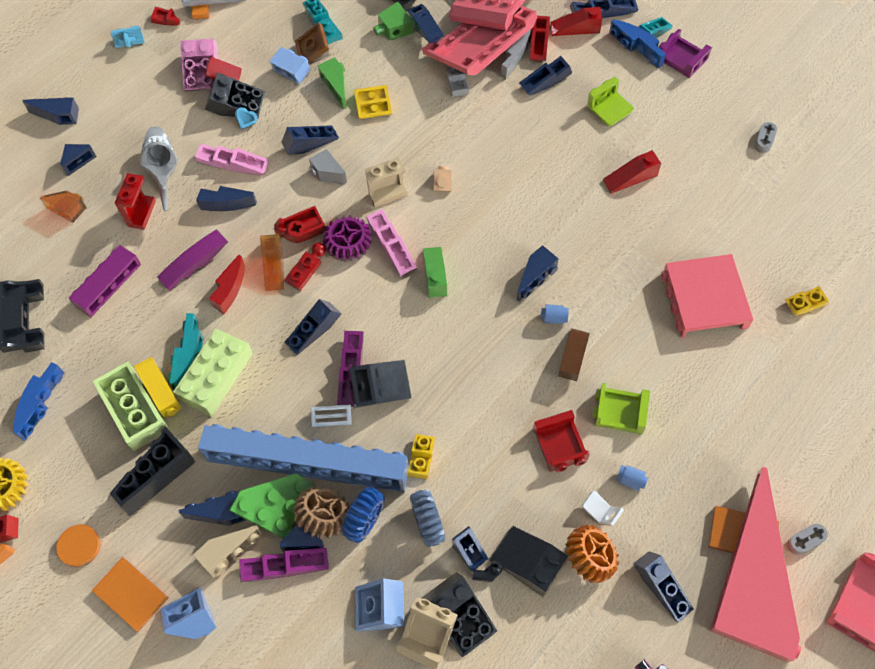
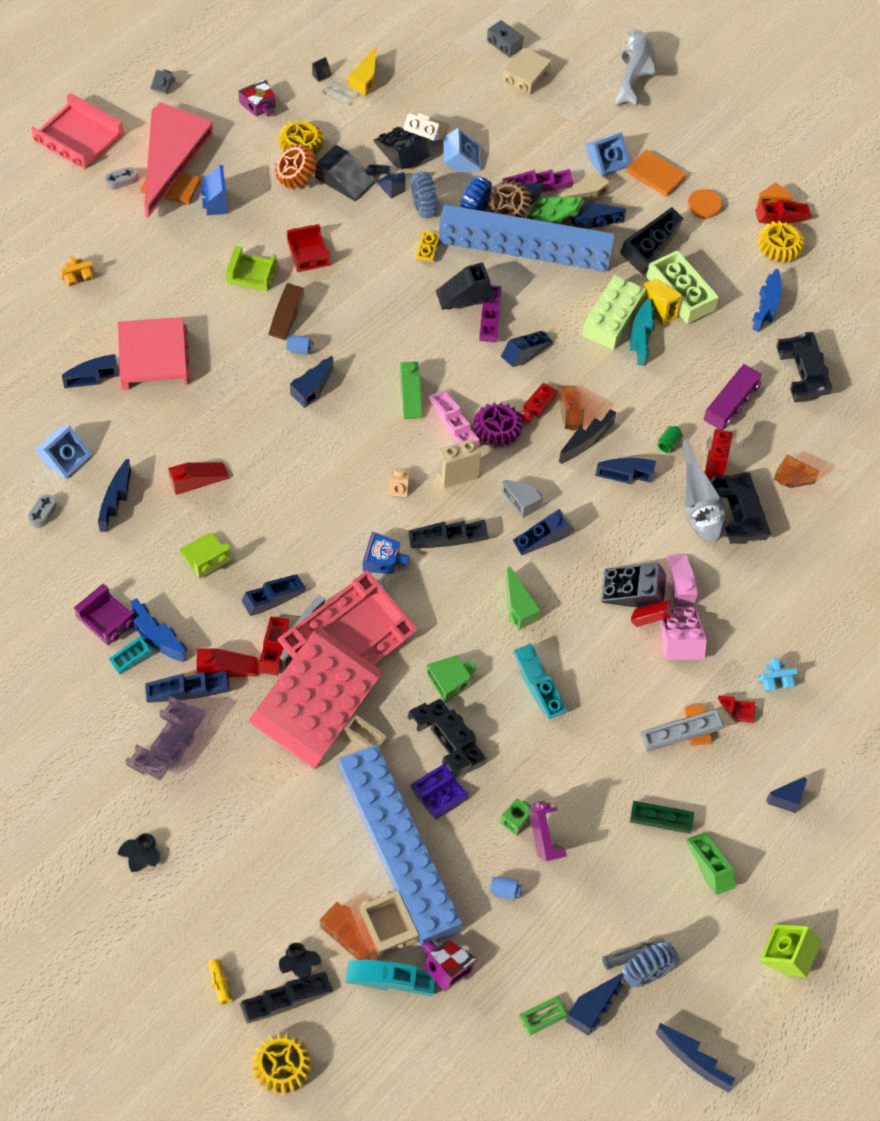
camera: 175 degrees right, 5 degrees down
dark blue slope [22,97,79,125] -> none
dark blue slope [60,144,97,176] -> none
magenta slope [157,229,228,290] -> none
bright pink slope [195,143,269,175] -> none
red slope [209,254,245,314] -> none
medium azure tile [235,107,257,129] -> none
light blue brick [269,47,311,84] -> none
red piece [274,206,325,243] -> none
dark orange tile [295,23,329,64] -> none
white tile [311,405,352,427] -> none
yellow slope [354,85,392,119] -> none
dark blue slope [407,4,444,43] -> none
white bracket [582,491,624,526] -> none
medium blue brick [616,465,648,491] -> none
slope [633,551,694,622] -> none
yellow slope [785,286,829,316] -> none
none -> light blue slope [34,426,92,478]
none -> light orange hips [60,255,93,287]
none -> dark blue slope [62,354,118,388]
none -> dark blue slope [98,459,131,532]
none -> blue slope [201,165,228,215]
none -> yellow gear [278,120,324,154]
none -> blue torso [363,532,409,574]
none -> black slope [408,520,489,548]
none -> black slope [559,409,617,464]
none -> green brick [658,426,683,453]
none -> bright pink slope [667,555,697,606]
none -> black bracket [710,472,771,544]

